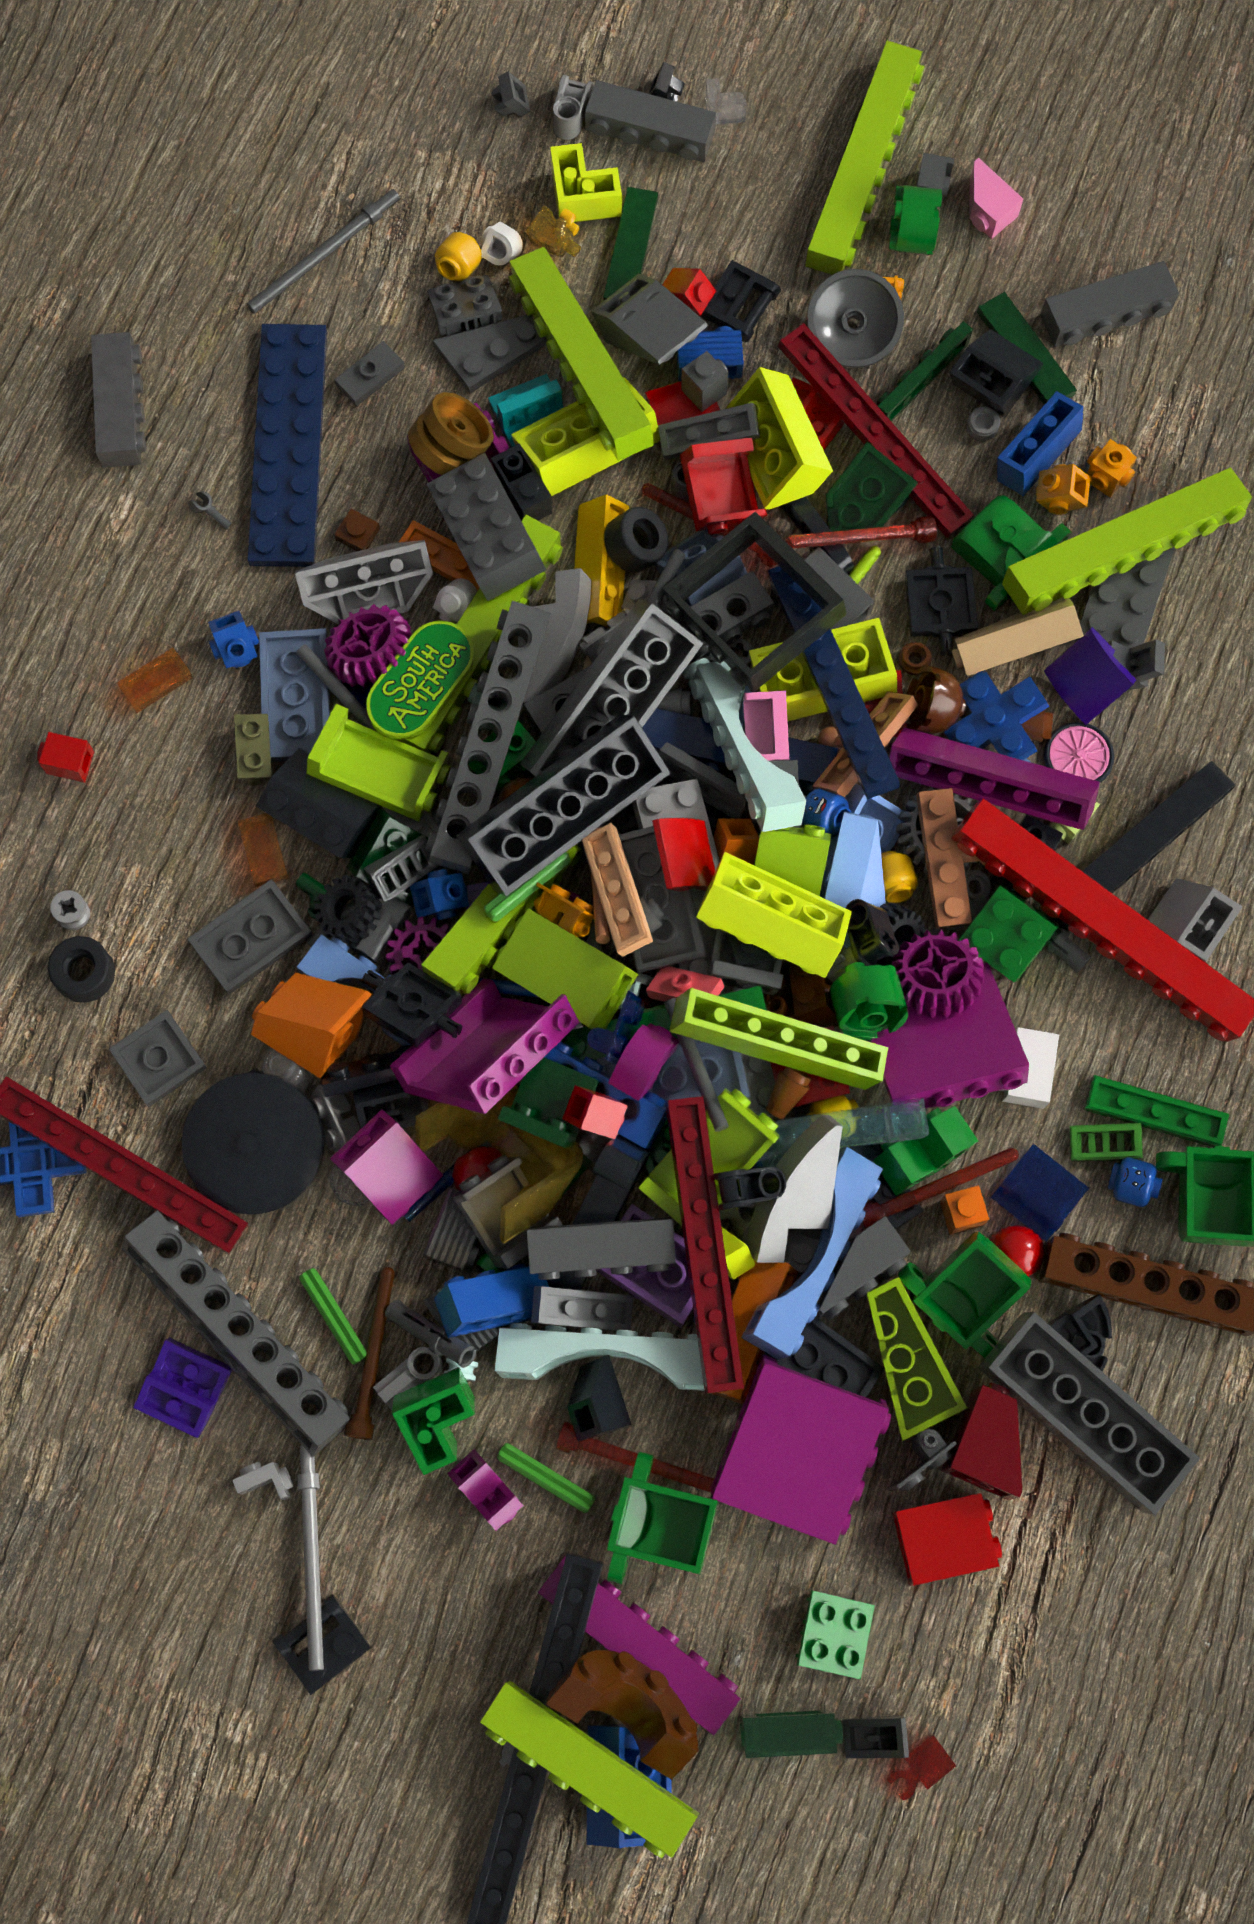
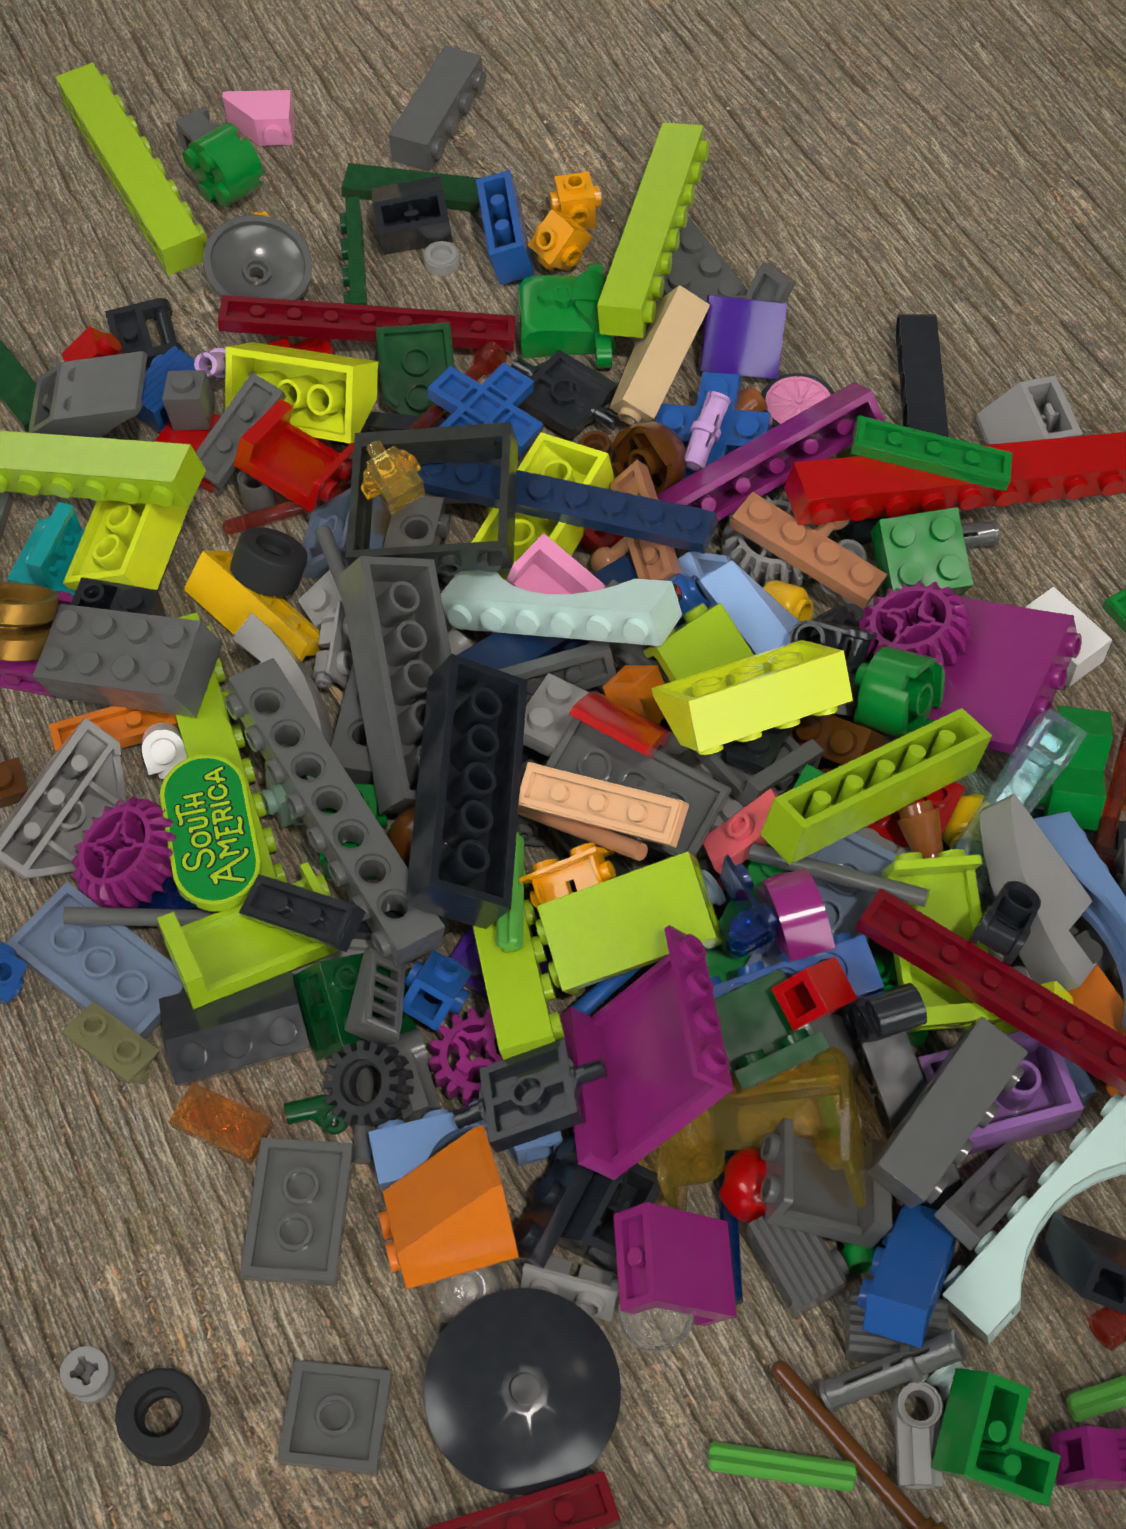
camera: 45 degrees left, 15 degrees down
none -> lavender pin [194,347,226,378]
none -> black tile [239,874,366,953]
none -> clear yellow piece [361,440,426,515]
none -> blue plate [427,362,543,457]
none -> lavender pin [684,391,731,471]
none -> green tile [851,415,1012,491]

